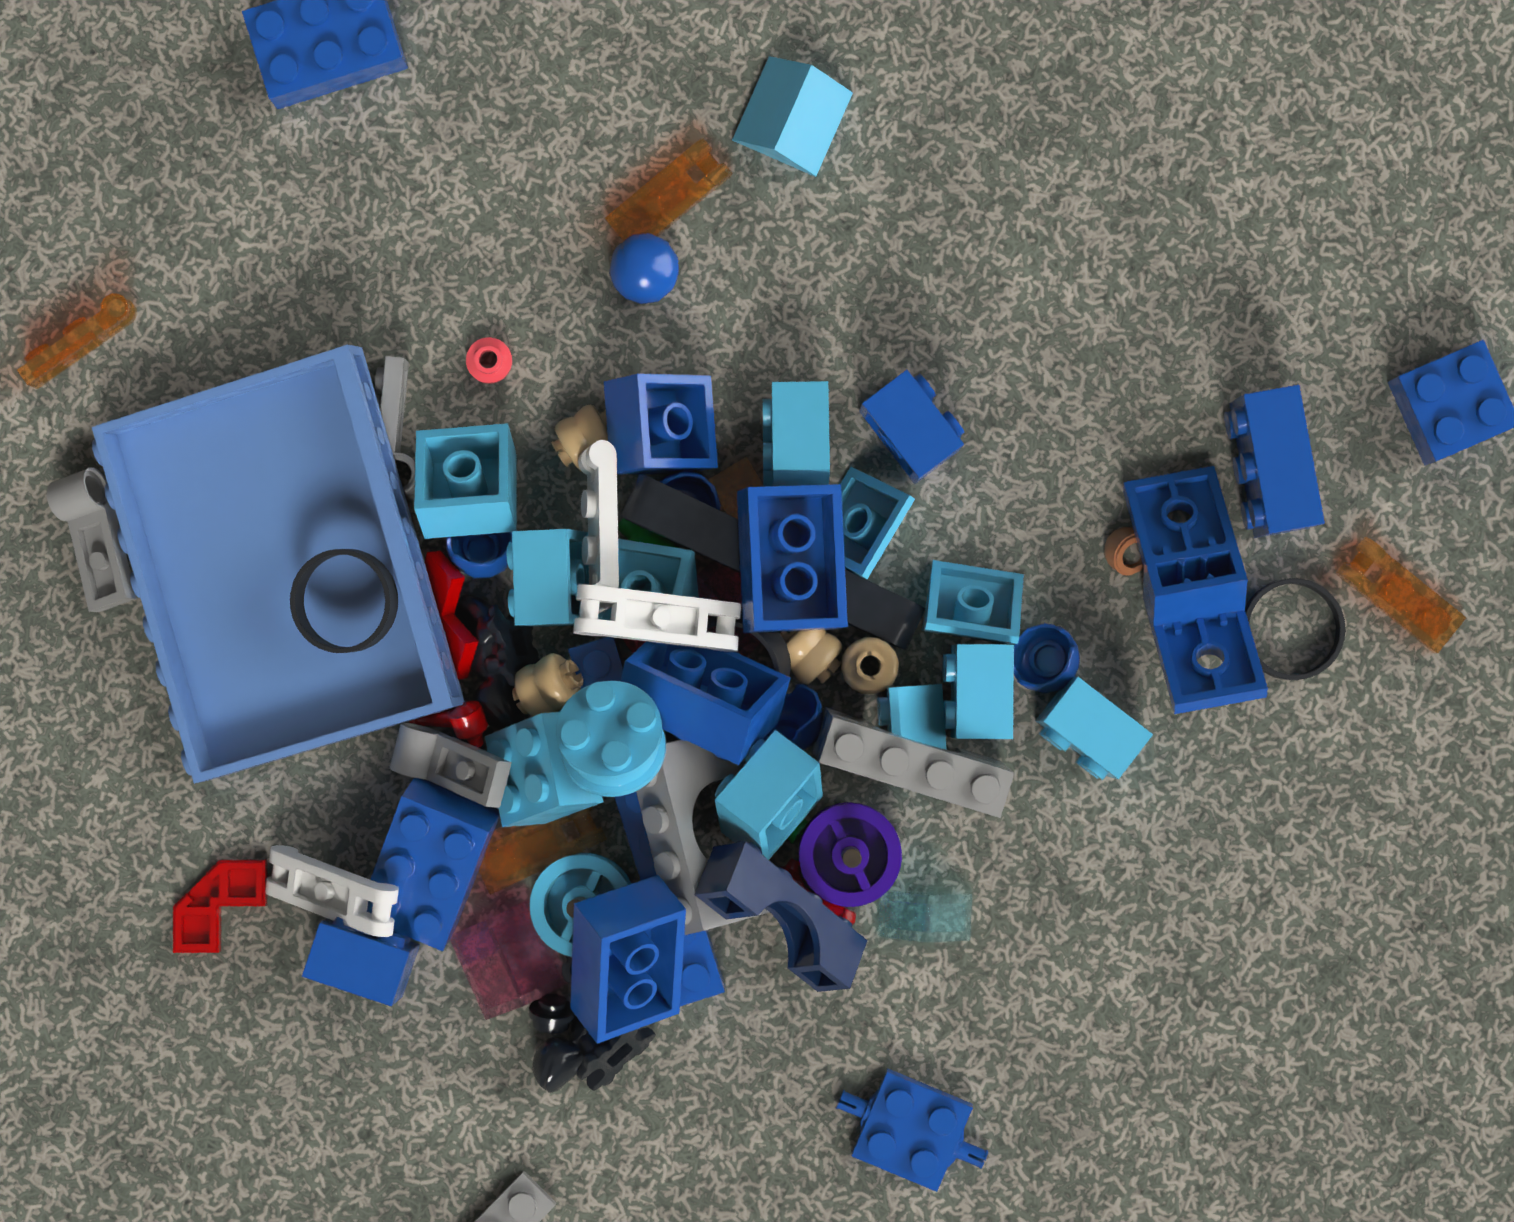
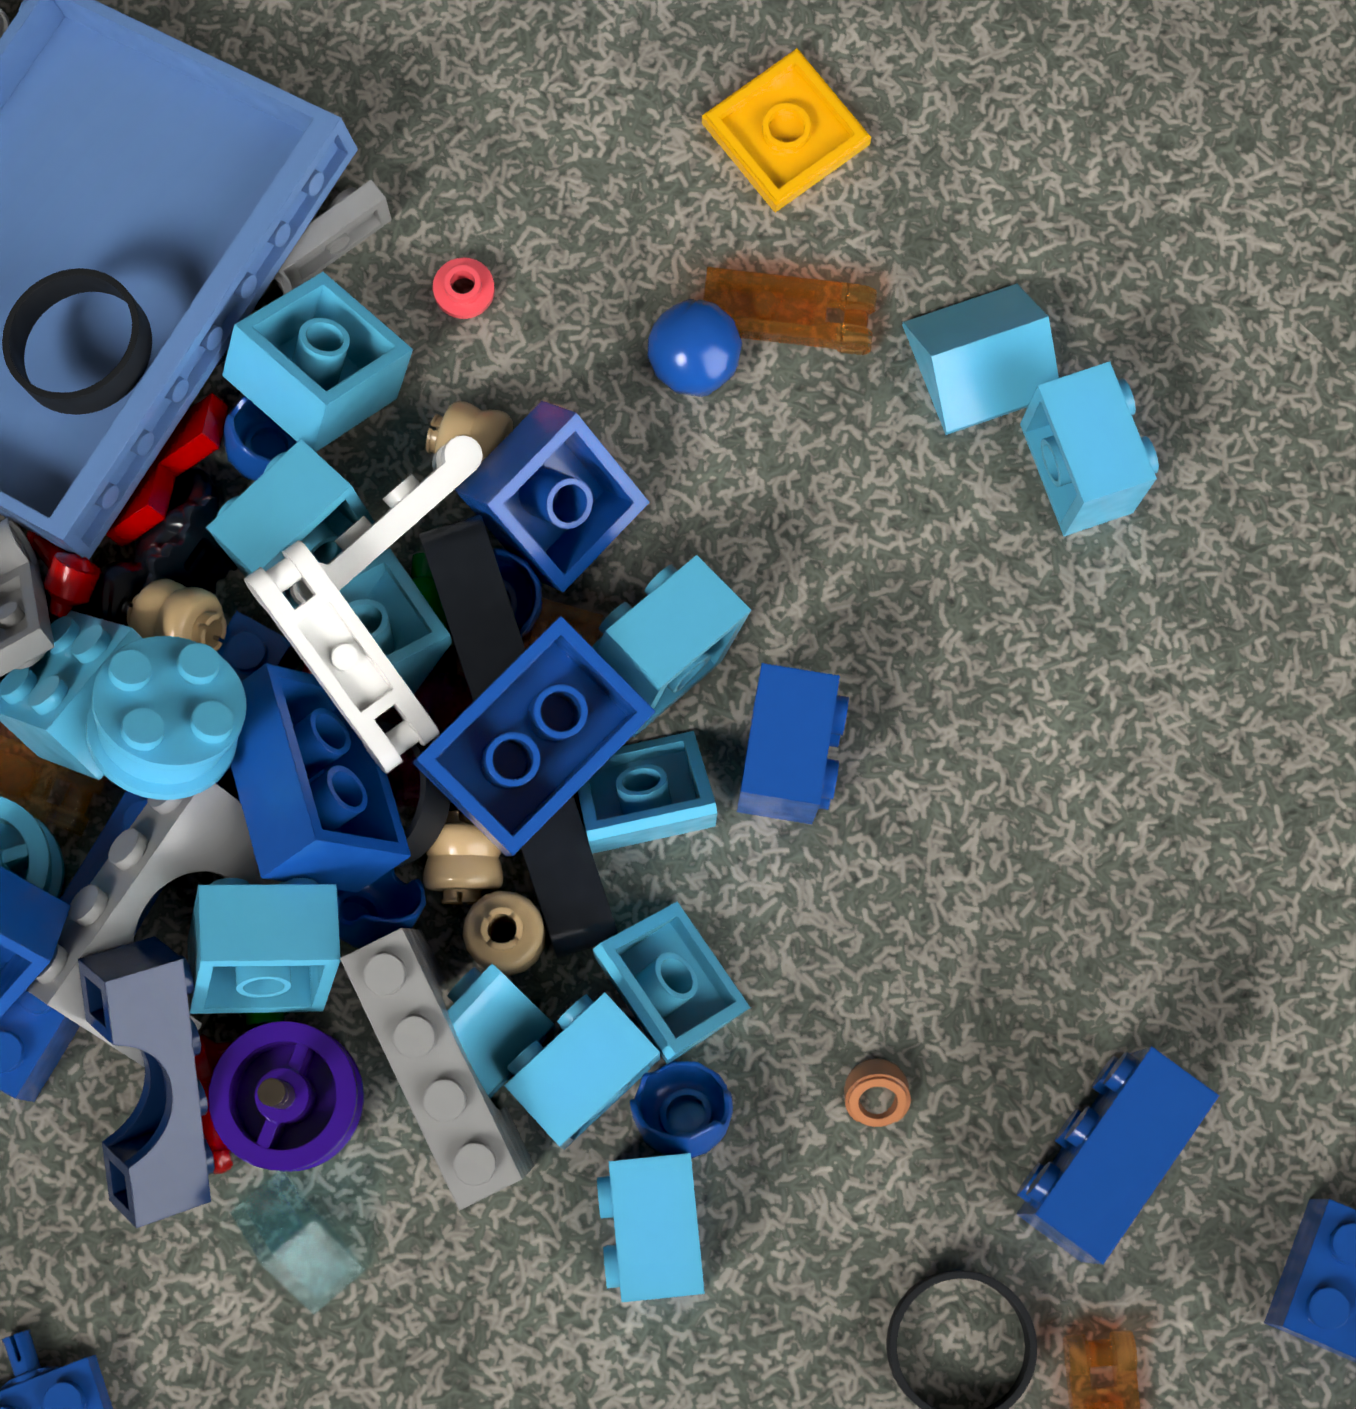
camera: 40 degrees right, 10 degrees down
blue bracket [1123,466,1268,714] -> none
none -> yellow tile [702,48,872,213]
none -> medium azure brick [1020,361,1159,536]

